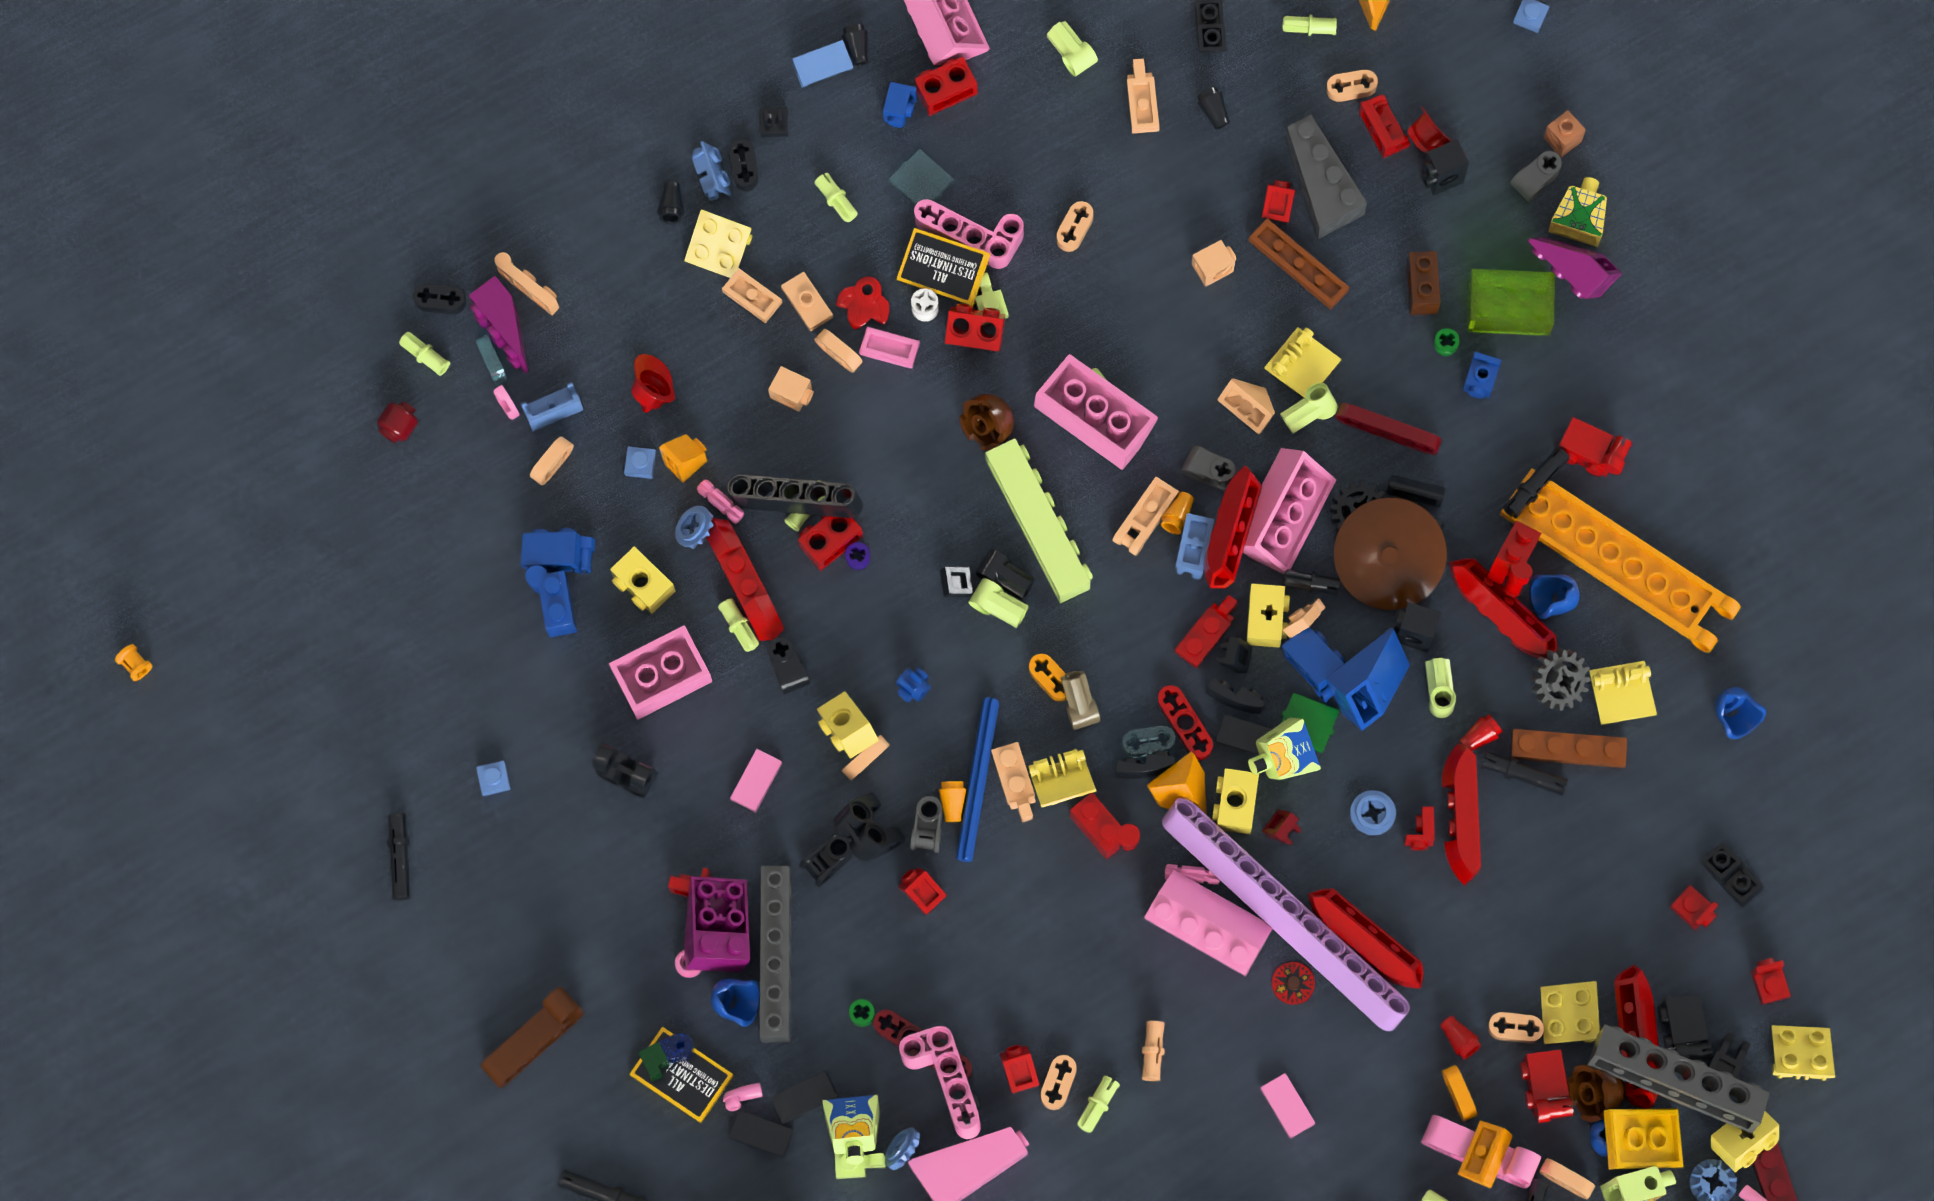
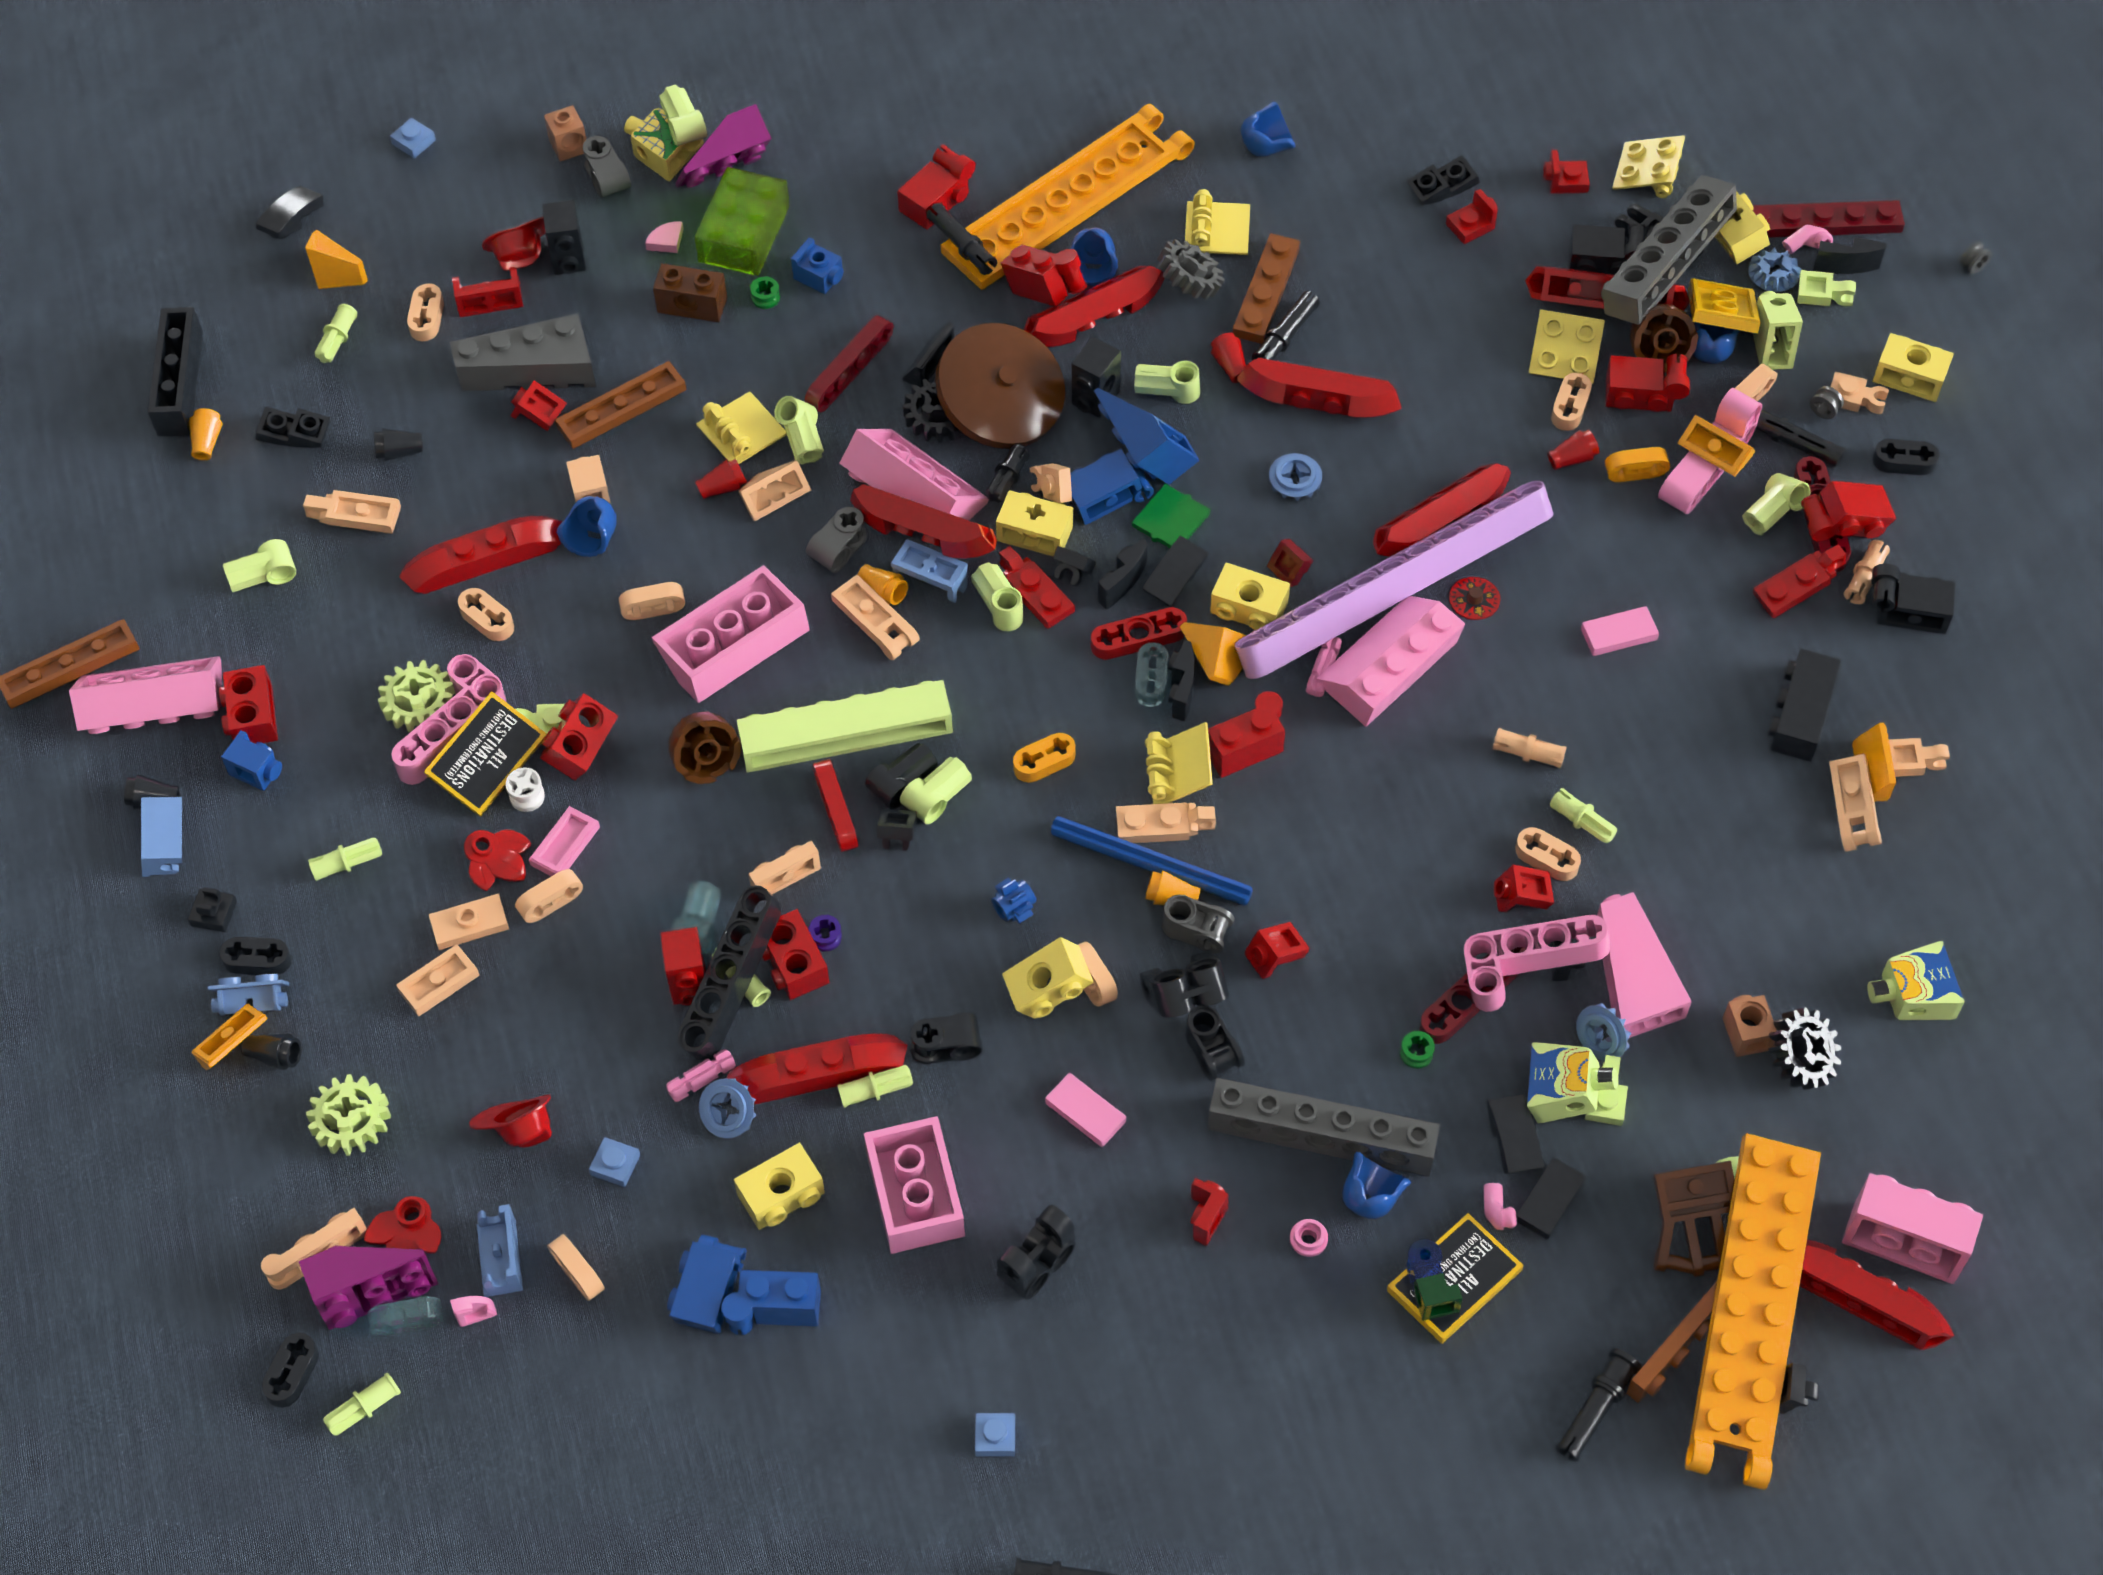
camera: 80 degrees left, 15 degrees down
dark red head [377,401,418,443] -> none
reddish brown beam [480,986,584,1088] -> none
light orange slope [659,434,707,483] -> none
light yellow hinge [684,209,752,278] -> none
magenta slope [684,876,750,972] -> none
light nougat brick [768,366,814,412] -> none
clear light blue piece [889,149,954,205] -> none
dark tan piece [1060,671,1101,730] -> none
torso [1248,717,1321,780] -> none
red bracket [1404,807,1435,851] -> none
none -> light orange slope [191,1004,268,1070]
none -> yellowish green gear [306,1074,391,1156]
none -> red plate [364,1196,442,1254]
none -> yellowish green gear [378,660,456,732]
none -> red brick [398,516,563,594]
none -> blue hair [557,496,617,557]
none -> light nougat beam [619,582,685,620]
none -> bright pink tile [645,221,684,253]
none -> yellowish green piece [659,85,707,146]
none -> red brick [660,927,706,1006]
none -> clear light blue piece [672,881,721,955]
none -> red cone [695,458,747,499]
none -> light nougat plate [748,841,821,894]
none -> red beam [812,759,858,852]
none -> yellowish green piece [971,562,1023,631]

